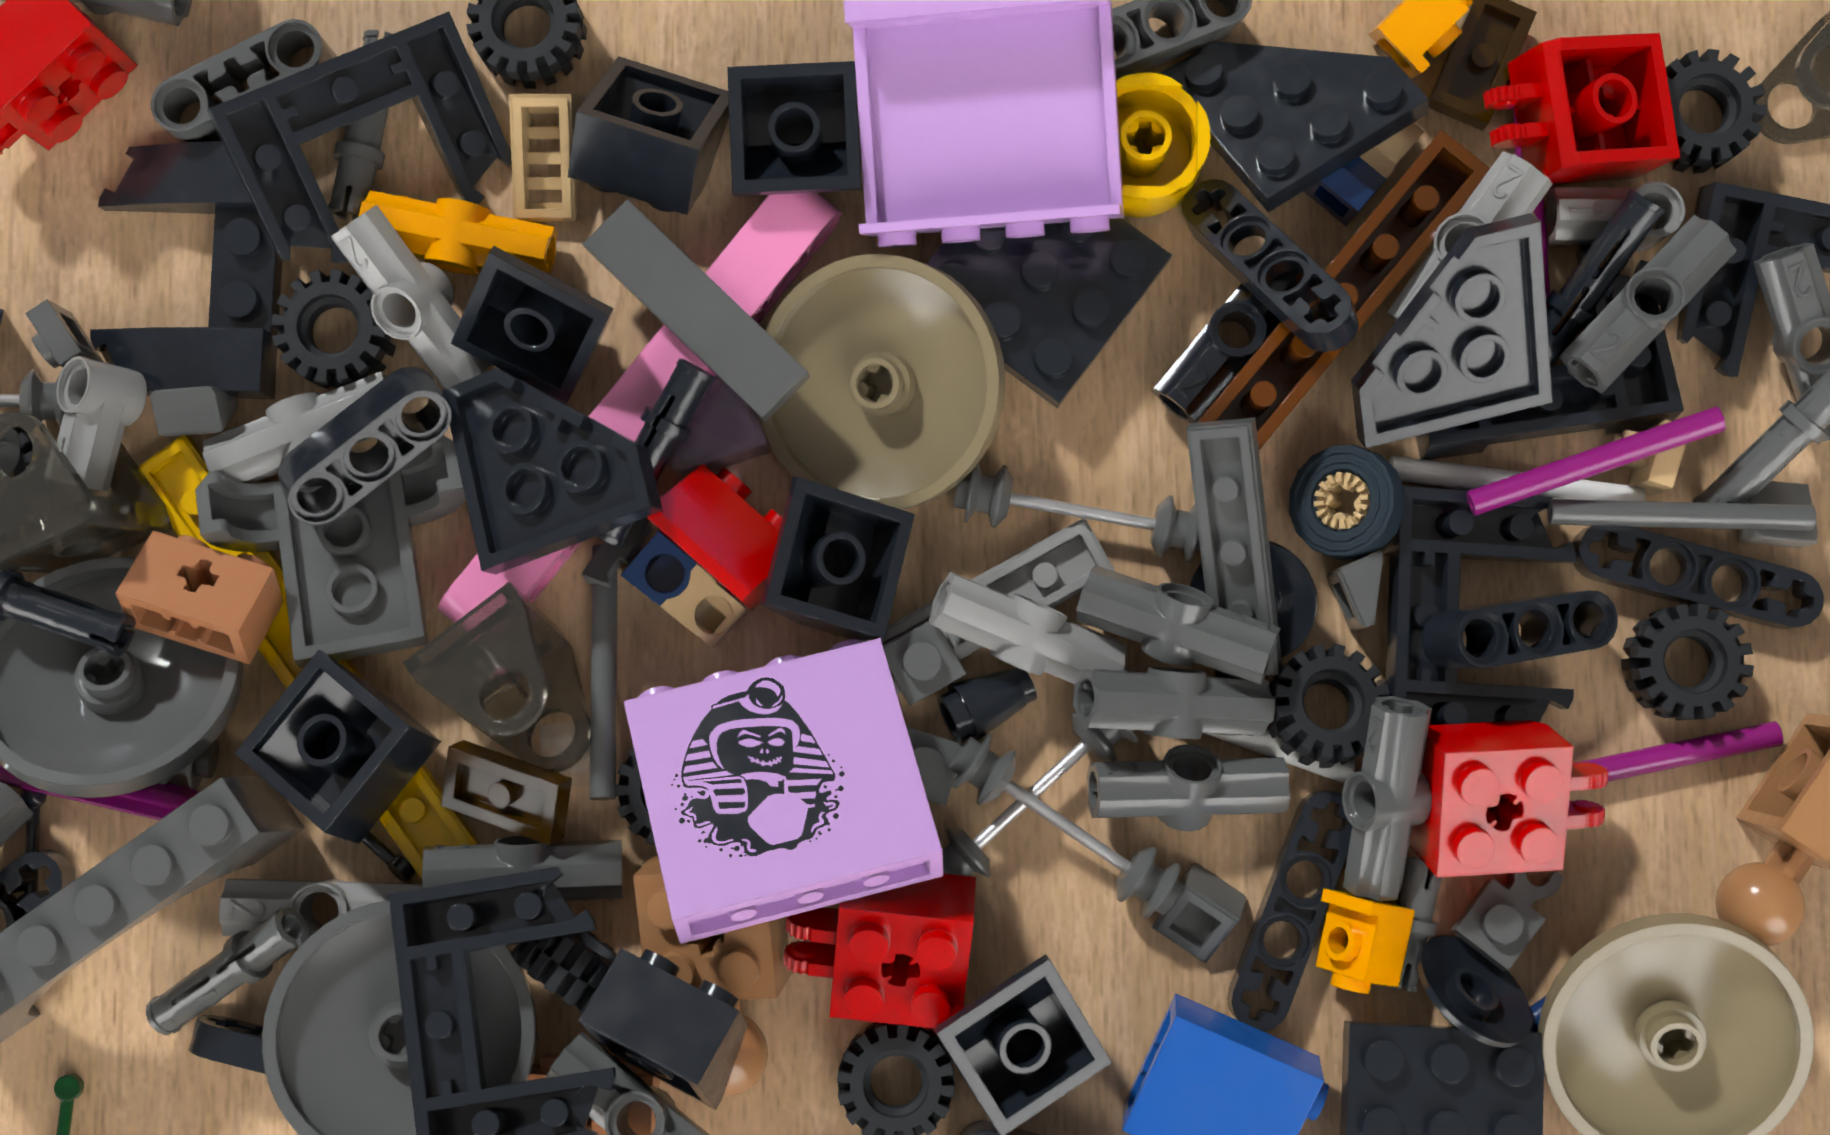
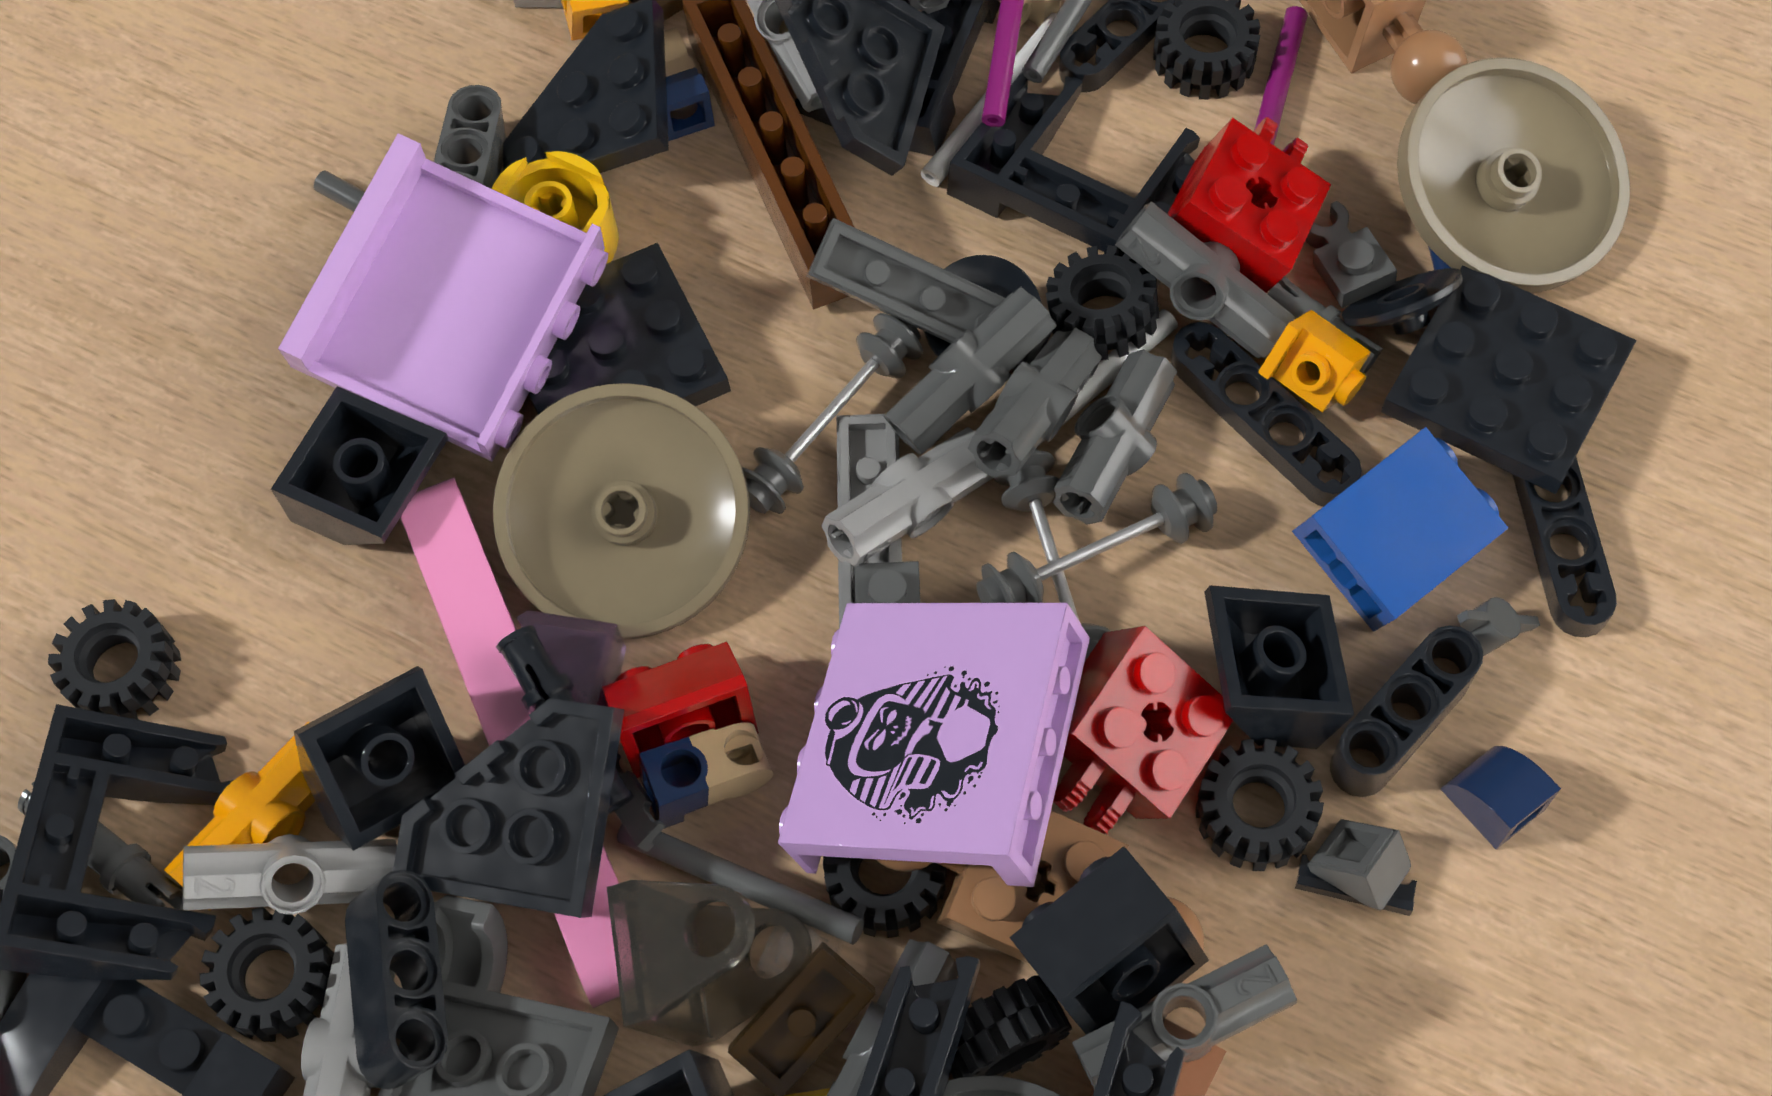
camera: 60 degrees left, 20 degrees down
tan slope [509,94,580,221] -> none
black slope [568,56,729,215] -> none
dark grey tile [582,199,810,422] -> none
black slope [761,476,915,640] -> none
black cone [937,667,1037,743] -> none
black piece [1152,271,1303,423] -> none
dark grey slope [1152,863,1246,963] -> none
black beam [1182,179,1359,352] -> none
black bush [1289,445,1405,559] -> none
dark grey slope [1327,550,1383,631] -> none
black beam [1422,590,1618,669] -> none

